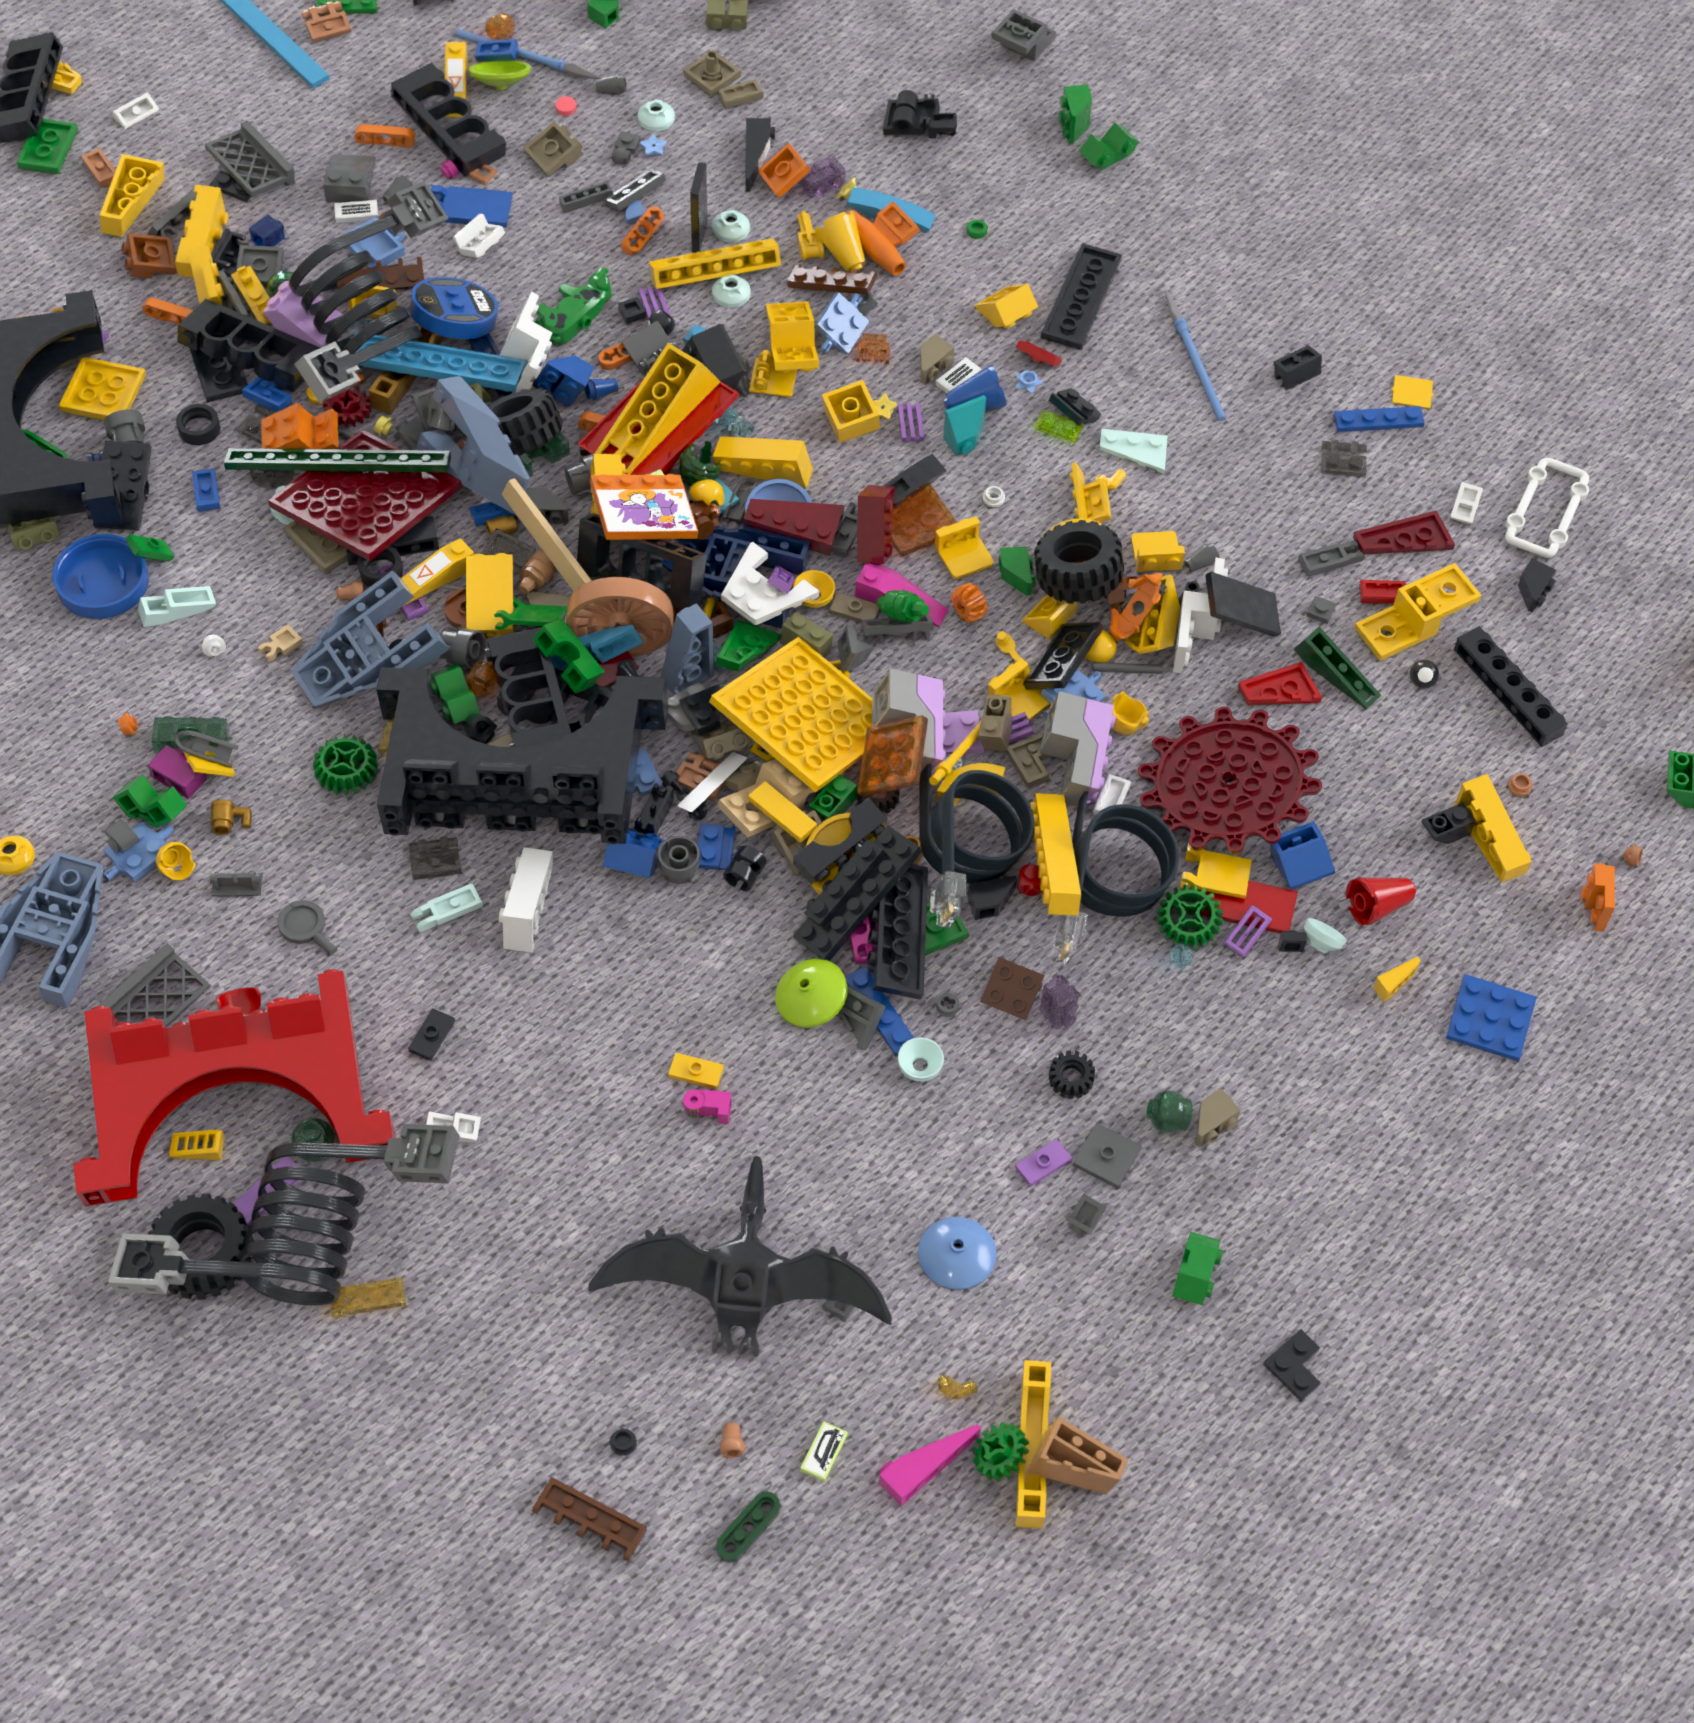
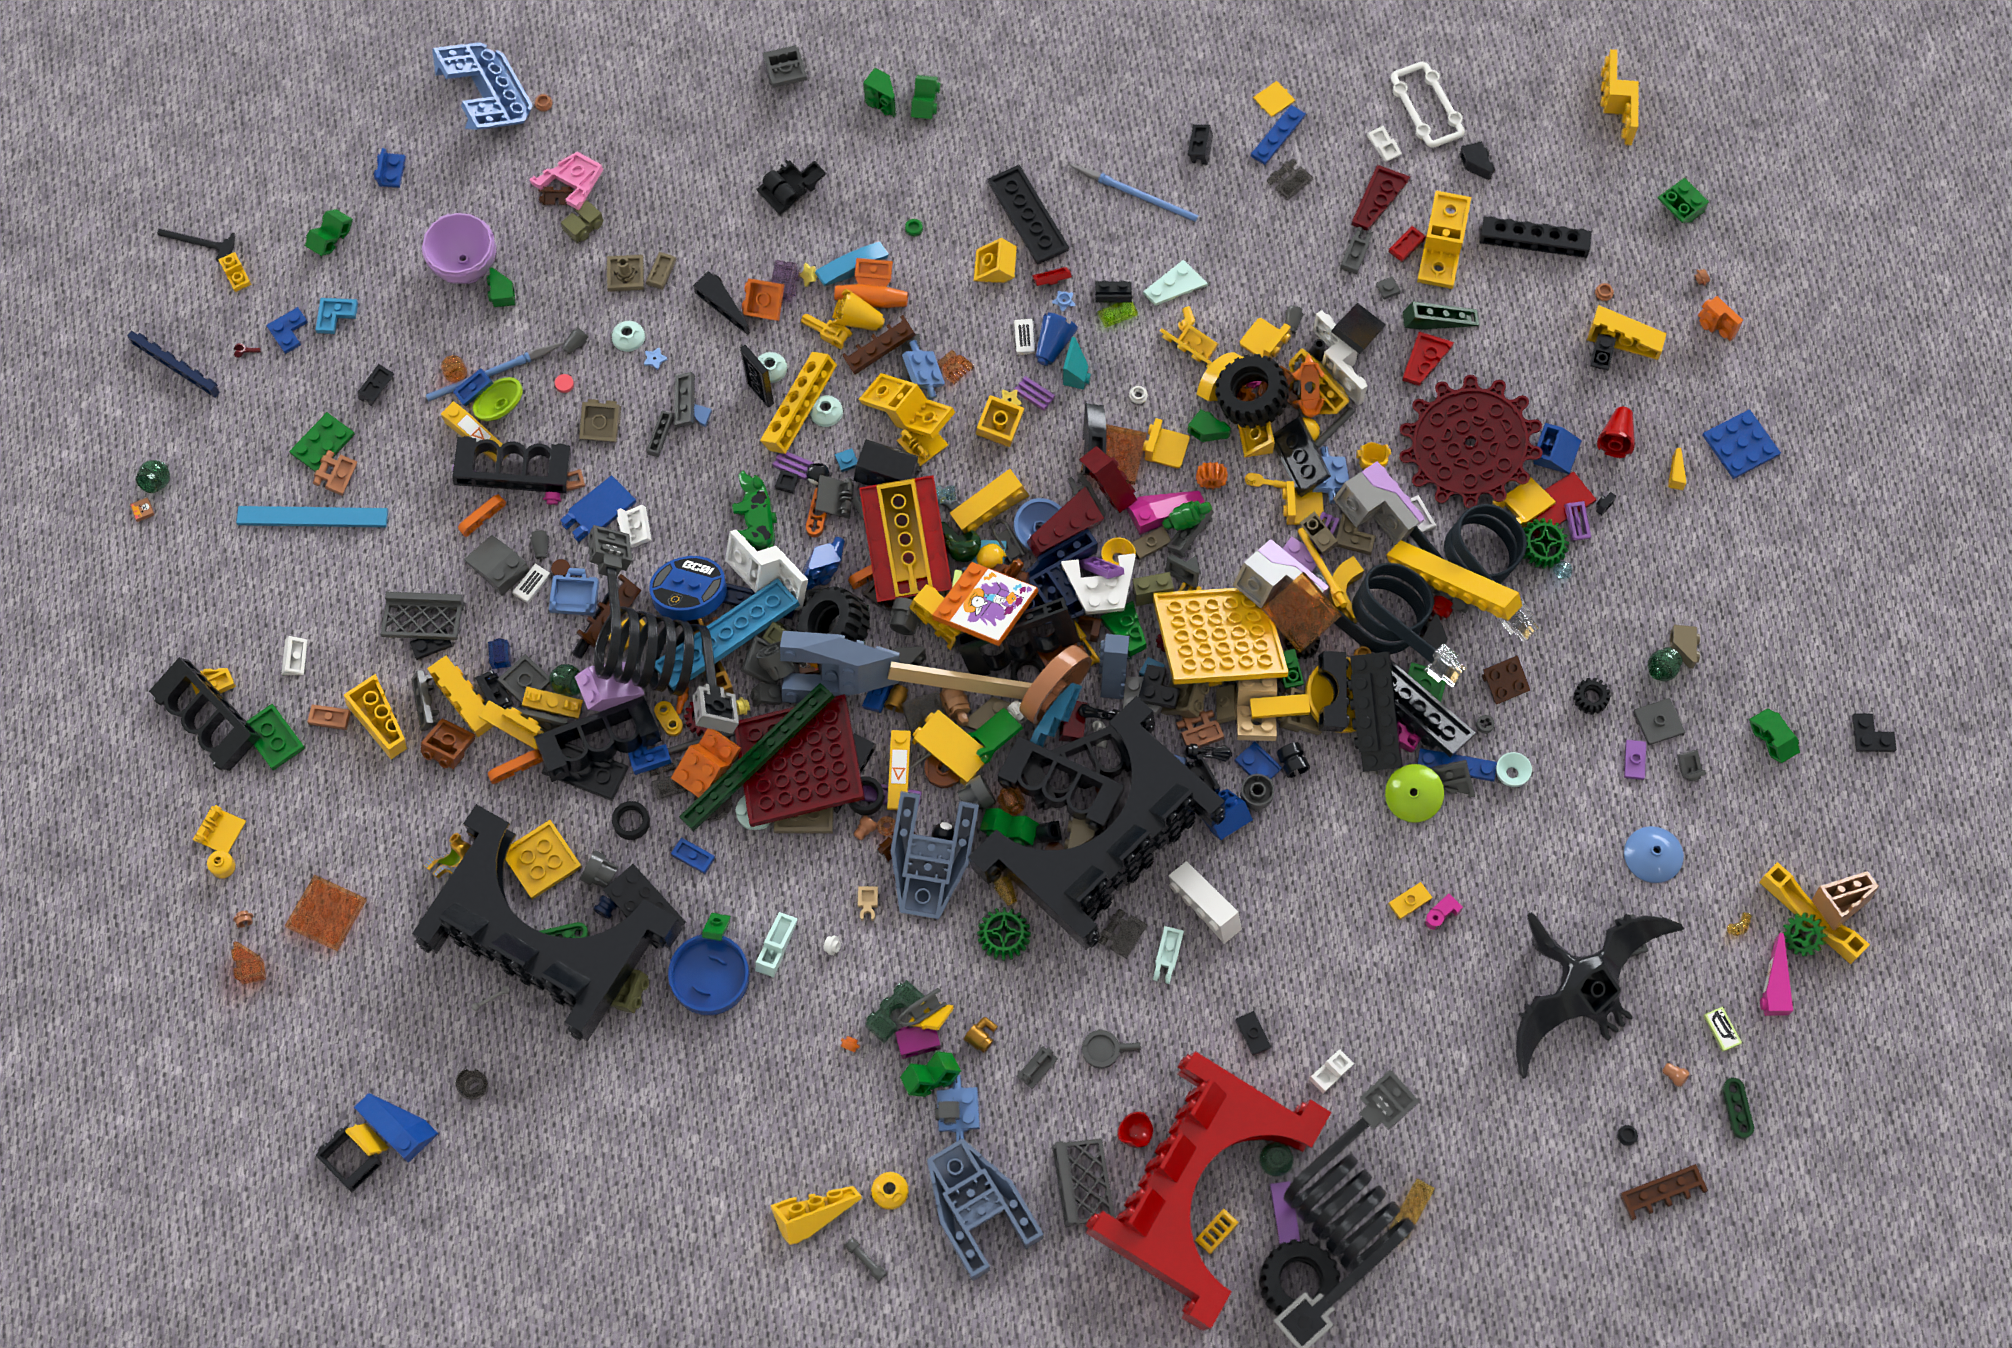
camera: 45 degrees left, 10 degrees up
yellow hair [156,842,195,881] -> none
green arch [532,618,605,694] -> none
dark grey plate [612,131,641,165] -> none
orange beam [621,206,664,255] -> none
white sticker [677,752,747,812] -> none
dark tan slope [920,334,954,384] -> none
clear purple brick [1039,975,1079,1029] -> none
light aqua piece [1304,918,1347,953] -> none
black piece [1410,660,1439,688] -> none

